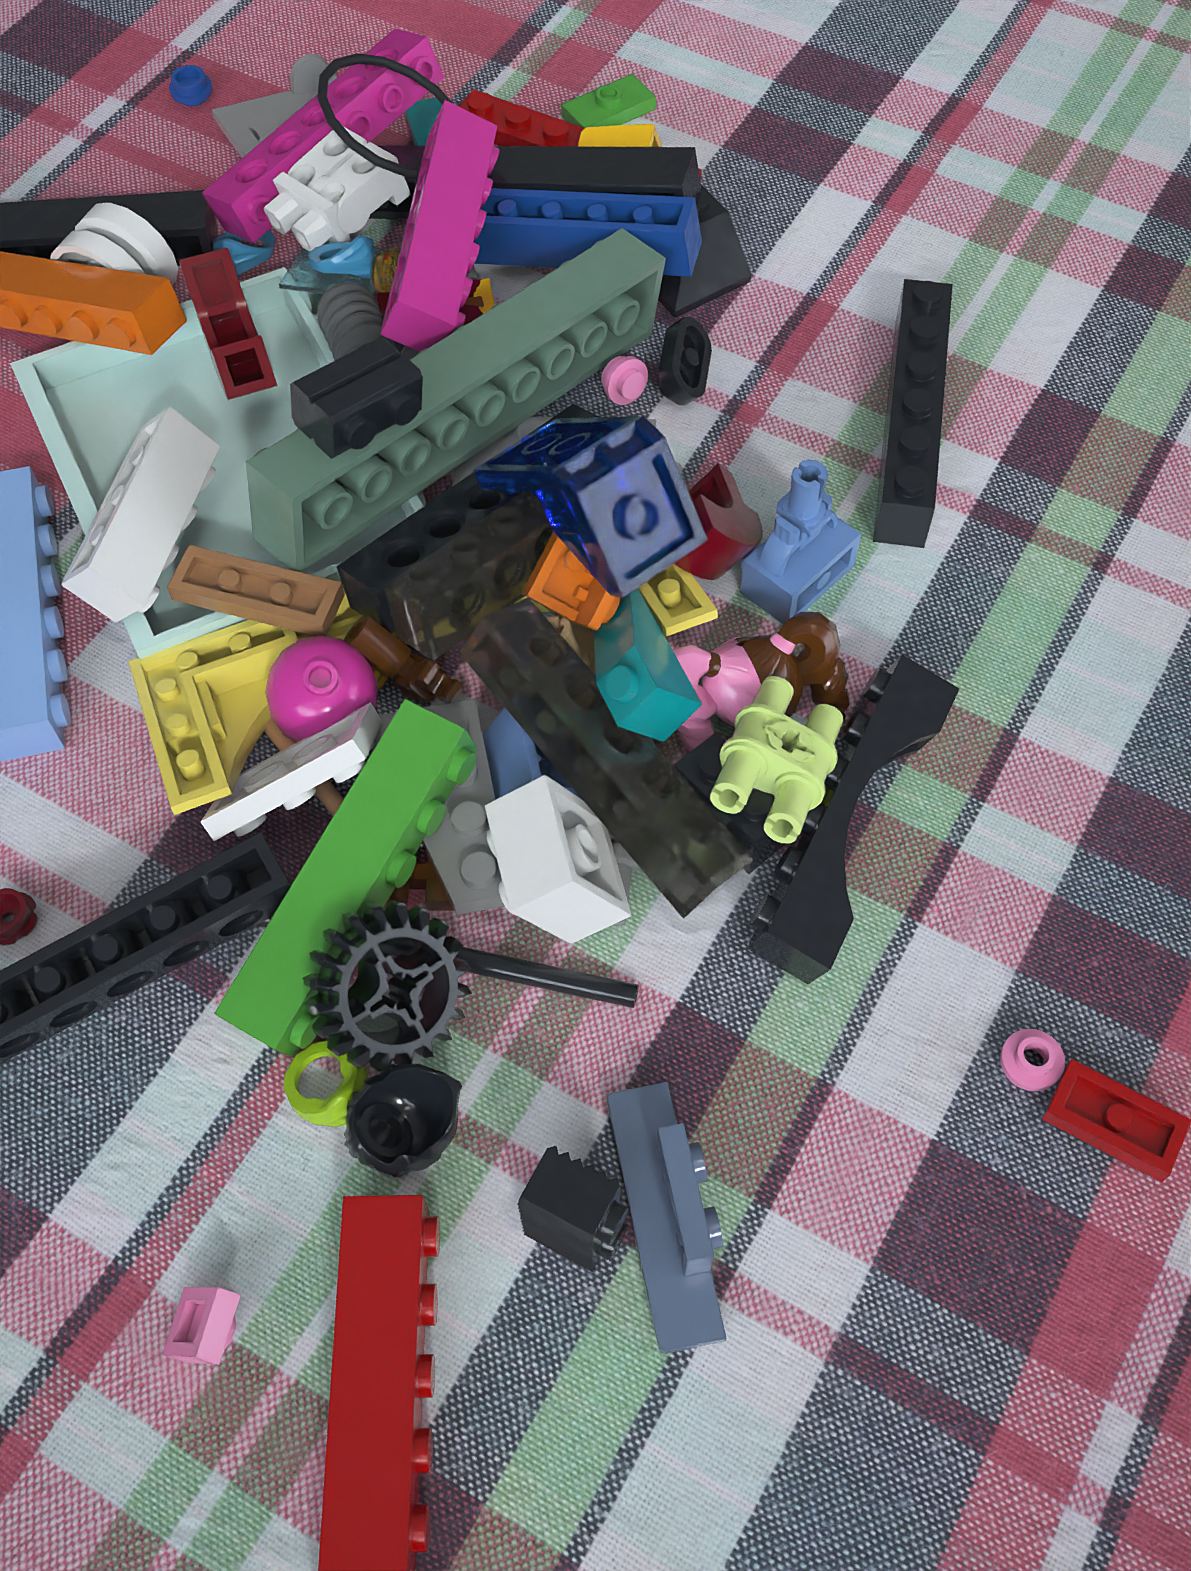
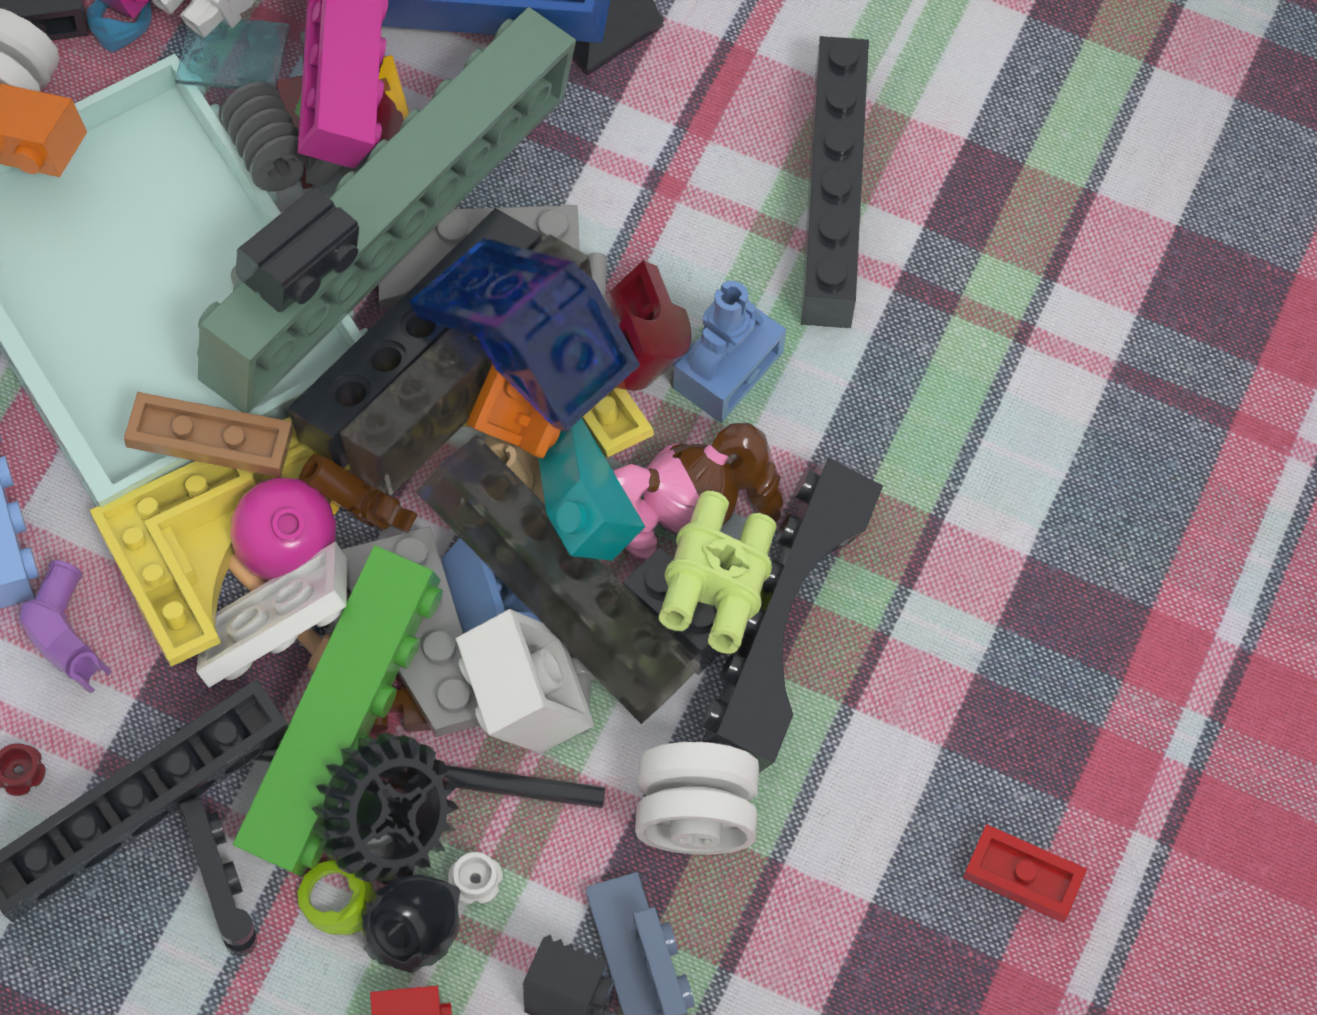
camera: 10 degrees left, 5 degrees up
white brick [61,406,220,623] -> none
dark red arch [179,247,278,400] -> none
dark azure piece [308,236,375,279] -> none
clear yellow tile [373,247,401,293] -> none
bright pink plate [601,356,648,405] -> none
black plate [658,317,712,406] -> none
bright pink plate [1000,1029,1065,1091] -> none
none -> medium lavender arm [19,560,111,693]
none -> black plate [179,797,258,956]
none -> white plate [448,852,503,905]
none -> white wheel [635,742,759,855]

